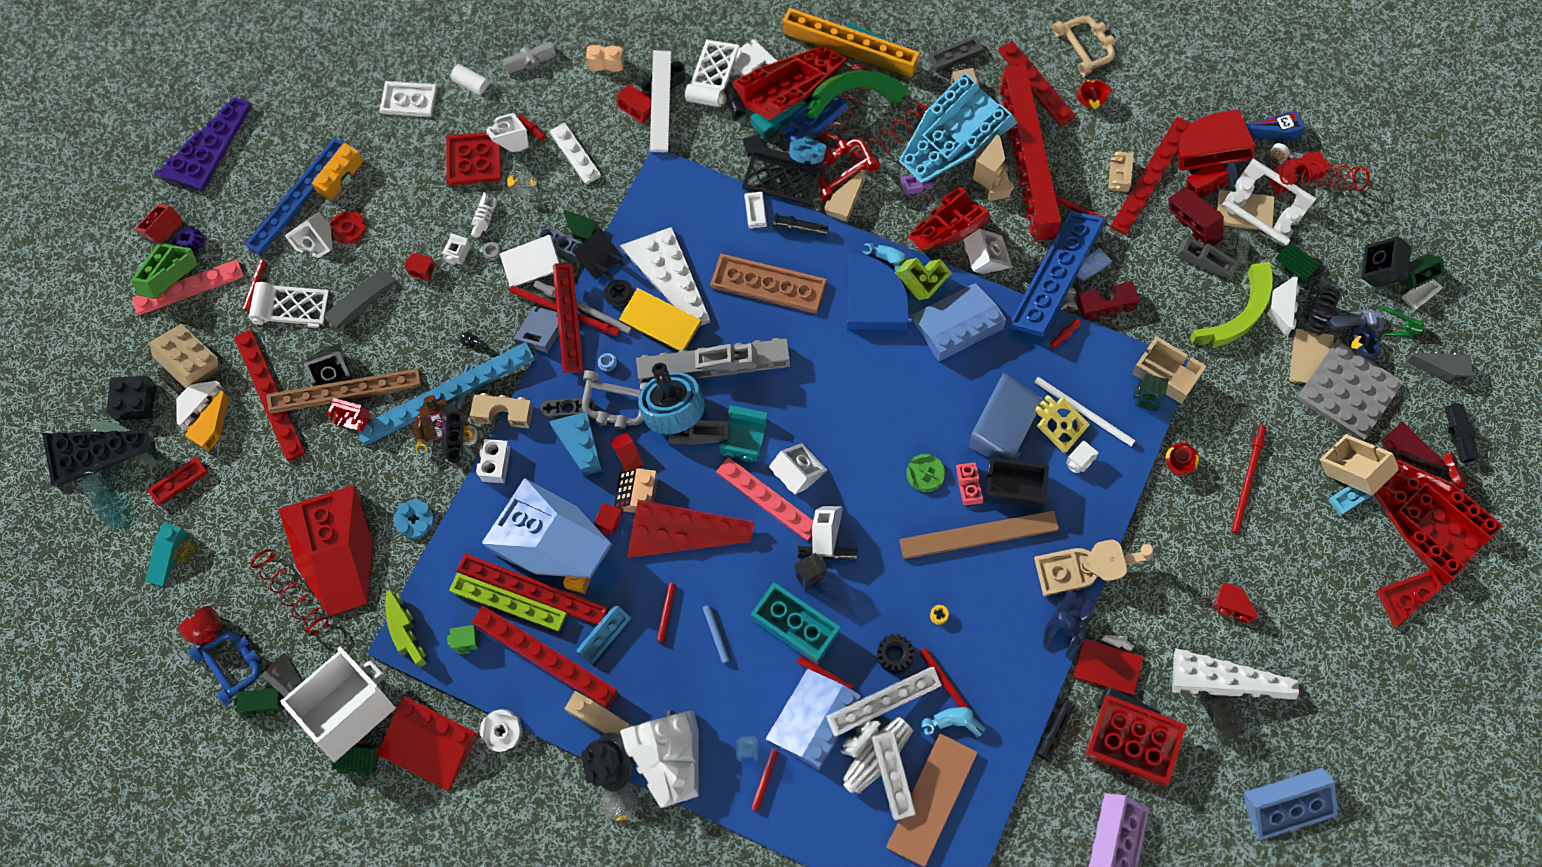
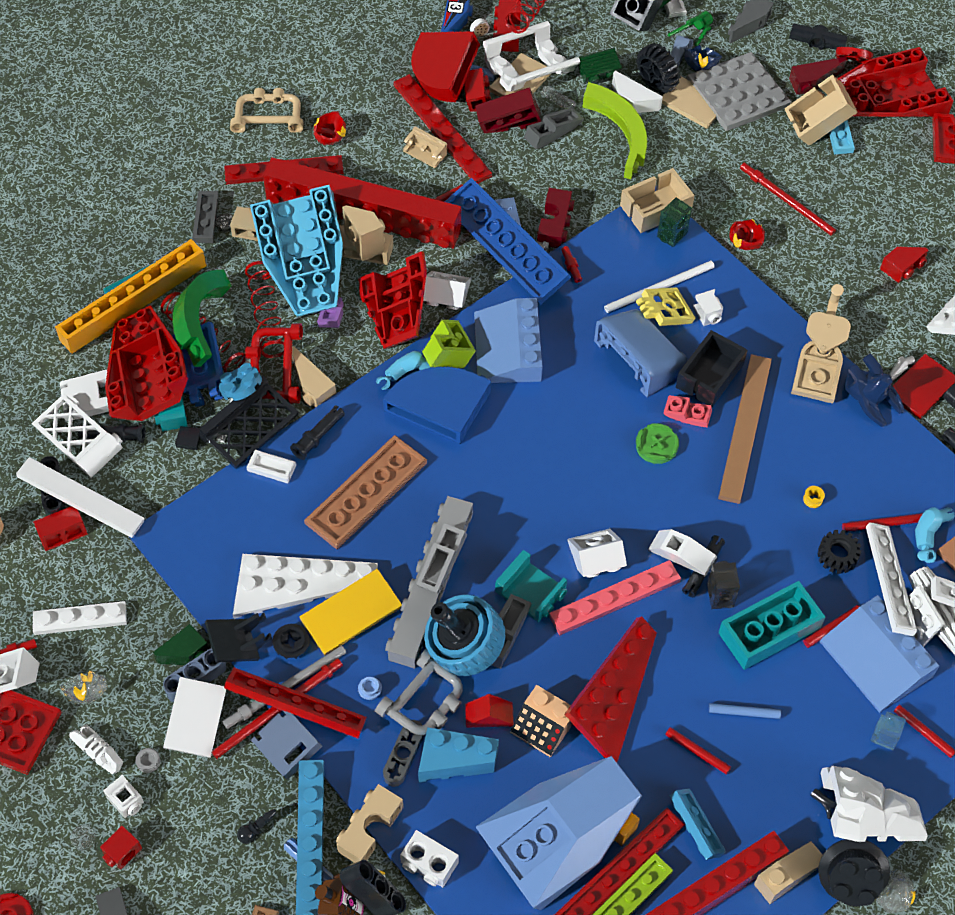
camera: 70 degrees left, 10 degrees down
red brick [594,502,623,536] -> none

